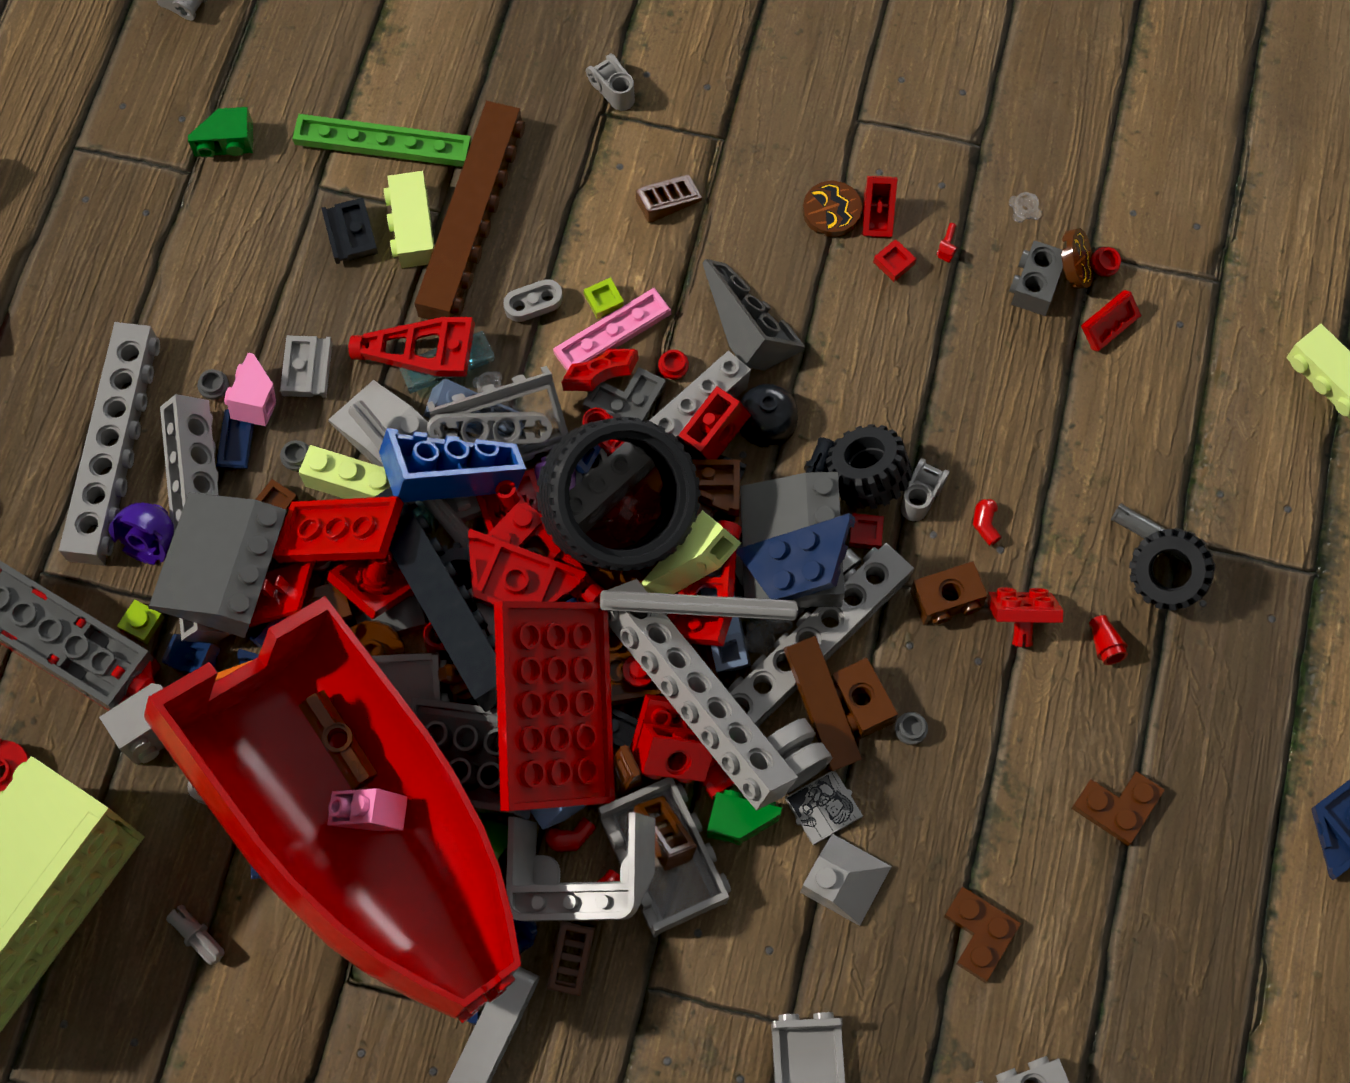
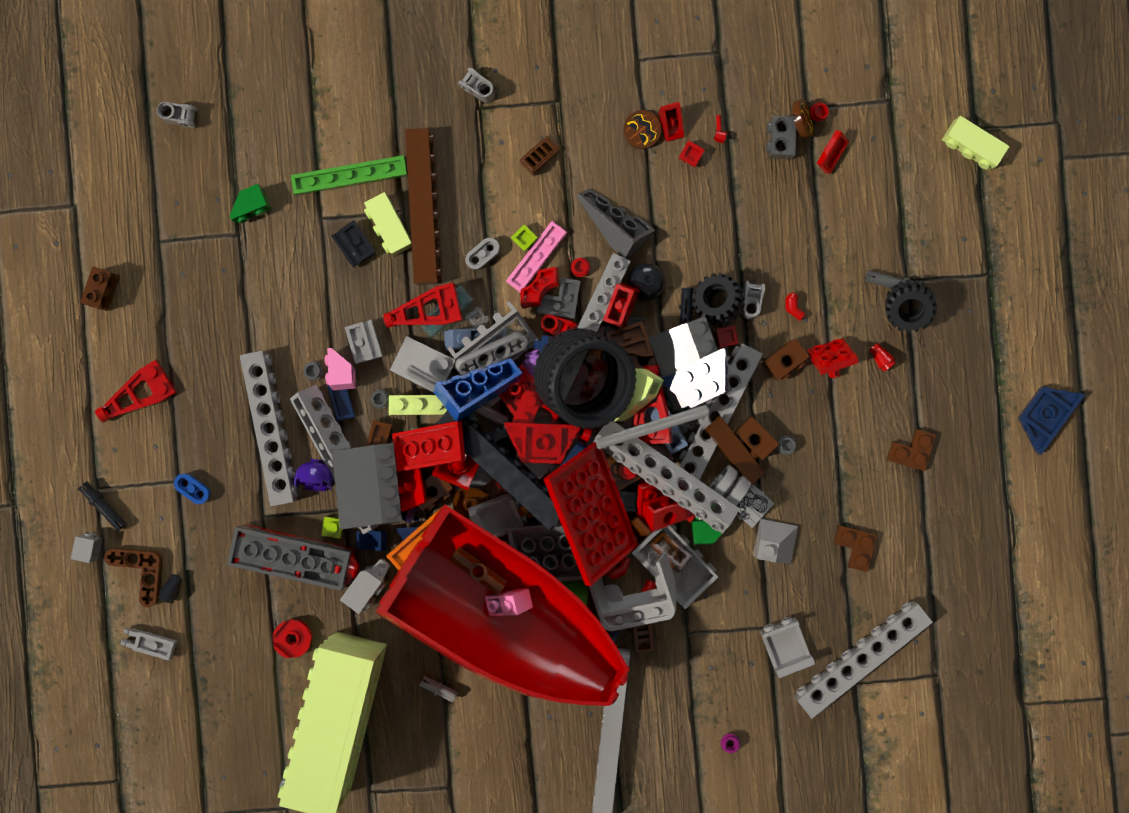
camera: 20 degrees left, 20 degrees up
clear plate [1009,192,1042,223] -> none

